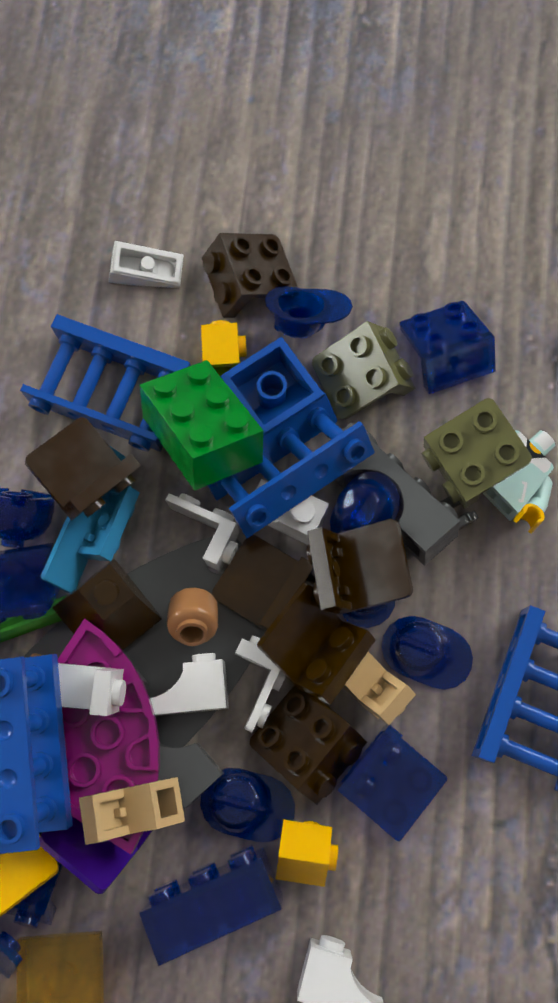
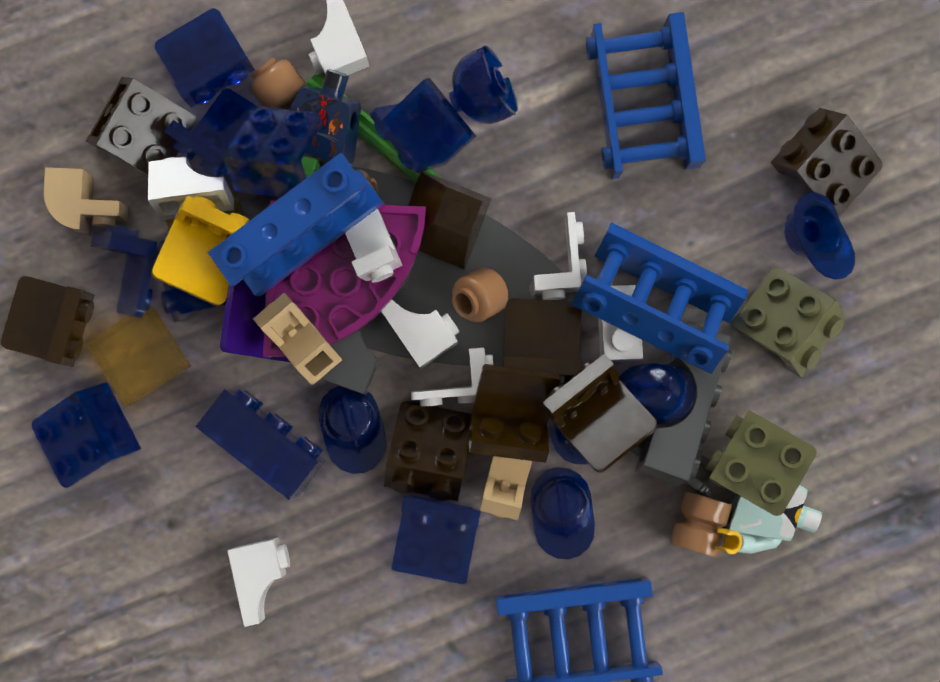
camera: 60 degrees right, 10 degrees up
dark brown bracket [25,417,141,521] -> none
dark azure bracket [41,446,140,594] -> none
white slope [108,241,184,288] -> none
green brick [139,360,264,491] -> none
yellow brick [201,320,247,376] -> none
blue slope [220,337,324,436] -> none
yellow brick [275,819,338,887] -> none
clear blue bracket [399,301,496,394] -> none
none -> medium nougat wheel [670,491,732,557]

